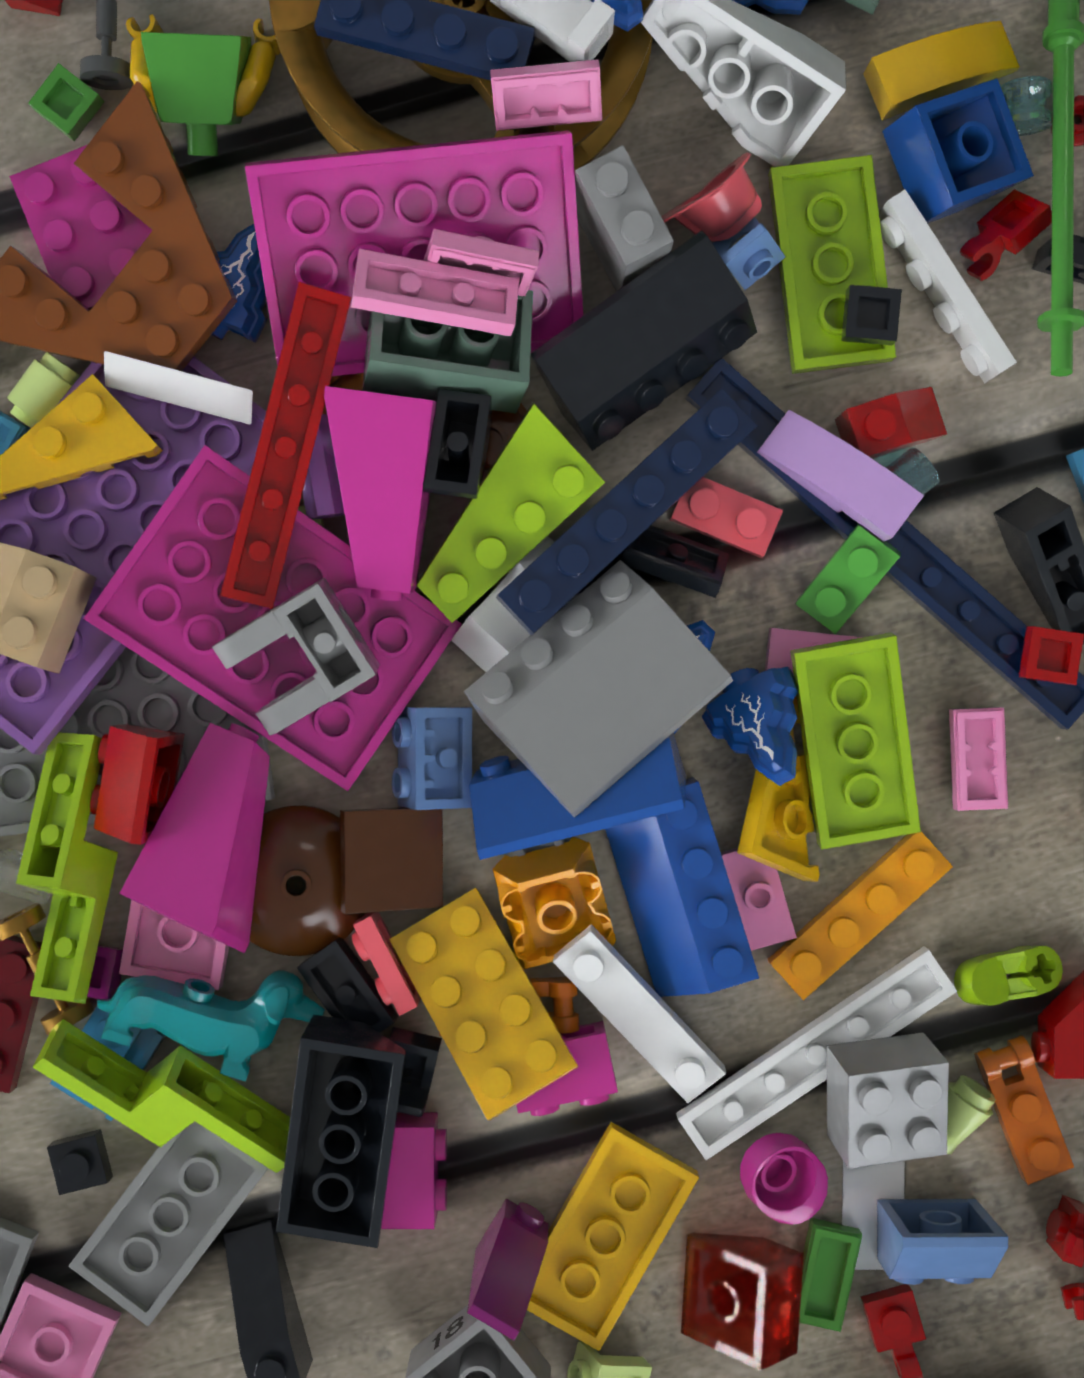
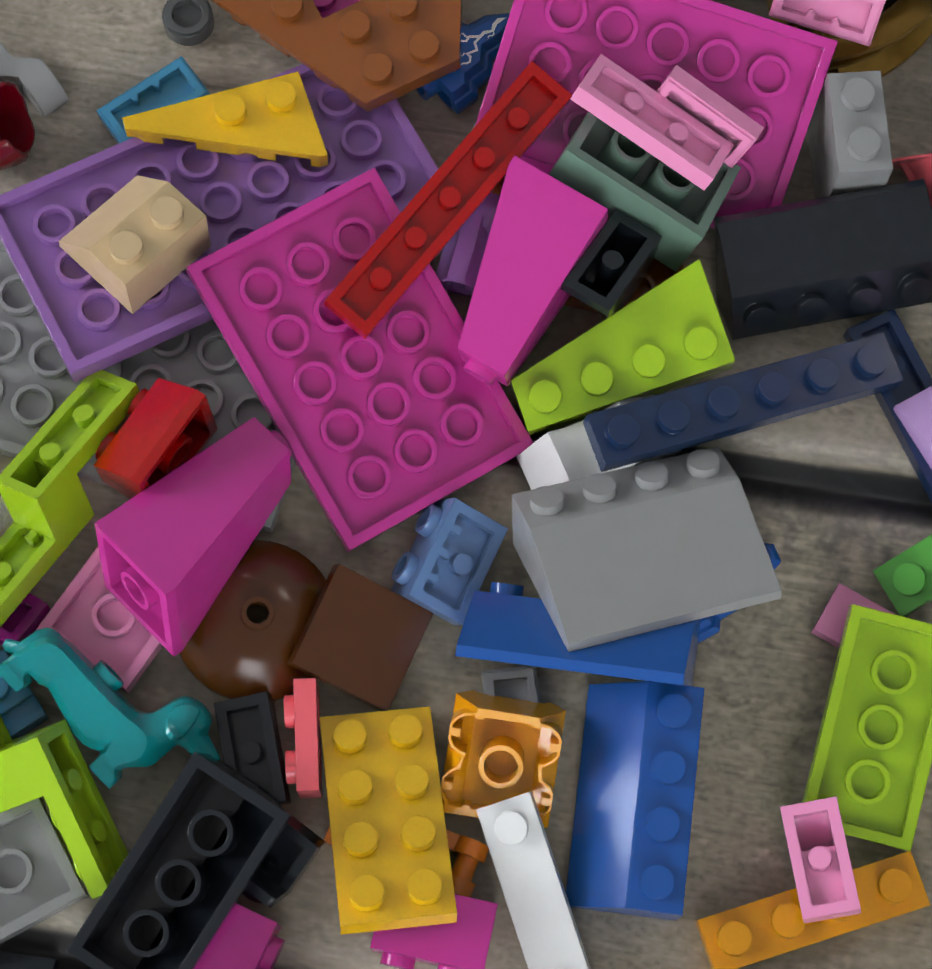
camera: 25 degrees right, 15 degrees down
yellowish green brick [7,352,81,428] -> none
white sticker [104,351,253,425] -> none
light grey brick [212,577,380,736] -> none
black plate [621,525,729,598] -> none
coral plate [670,477,783,558] -> none
blue rock [702,667,798,786] -> none
bright pink plate [721,848,797,951] -> none
yellow wing [737,697,820,882] -> none
none -> bright pink slope [780,797,861,924]

